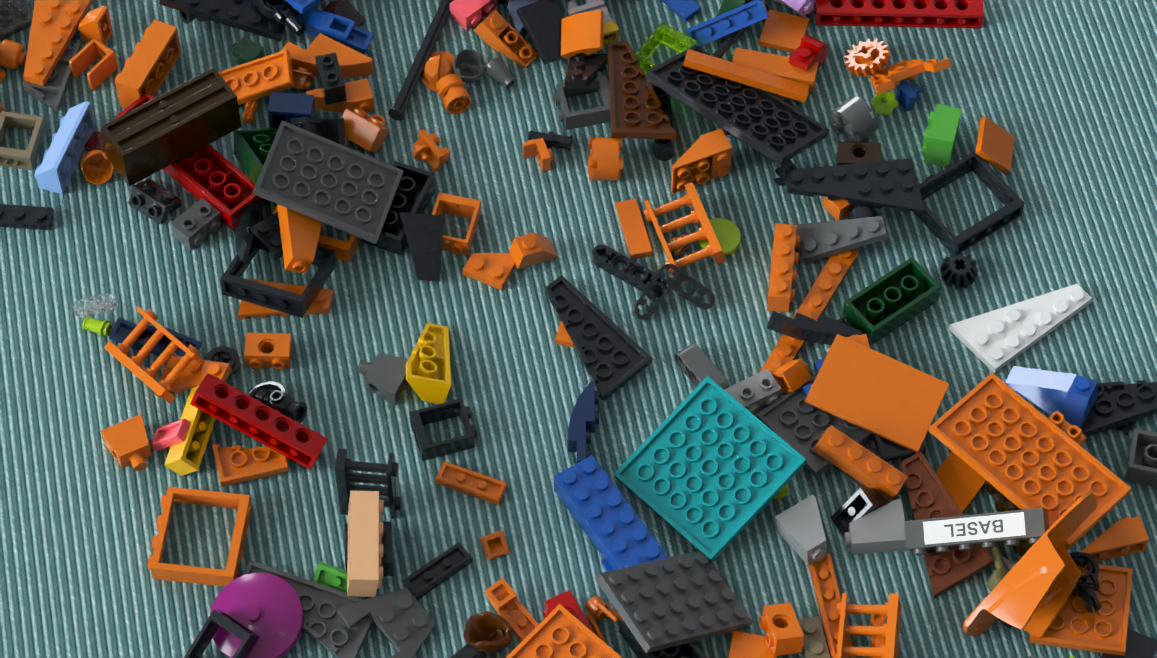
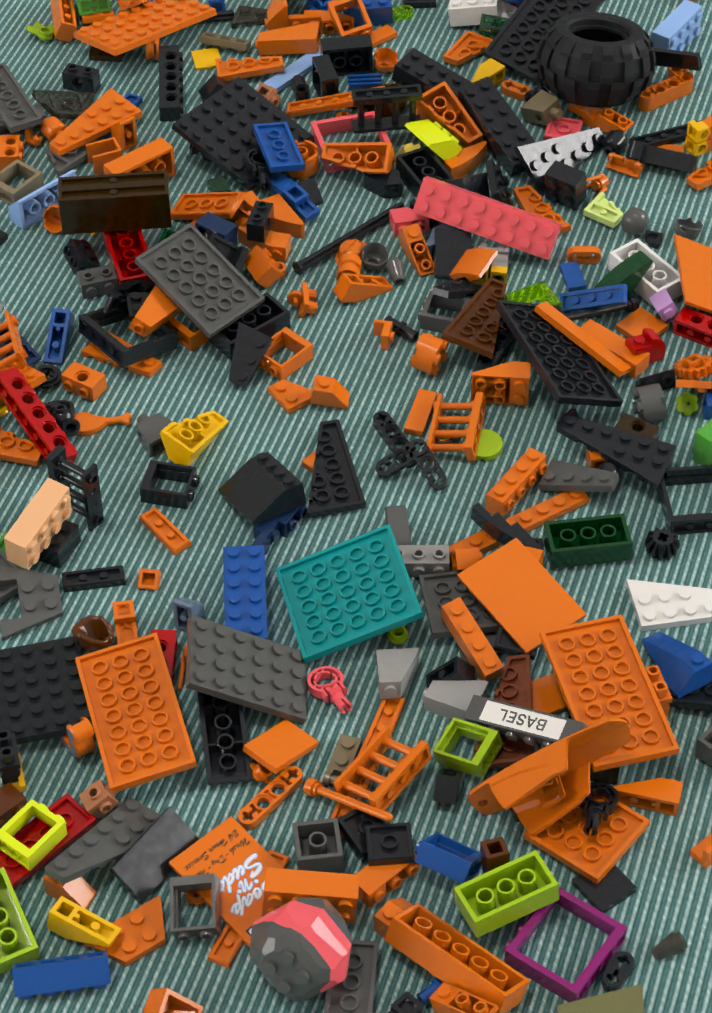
camera: 30 degrees right, 10 degrees down
orange brick [759,602,804,656] -> none
none -> blue slope [43,308,75,364]
none -> orange piece [75,412,132,437]
none -> sand blue slope [172,598,205,632]
none -> black slope [218,452,307,525]
none -> coral pin [307,666,353,714]
none -> orange slope [333,273,393,303]
none -> lime window [433,717,504,778]
none -> black slope [433,768,463,806]
none -> black hinge [635,369,676,391]

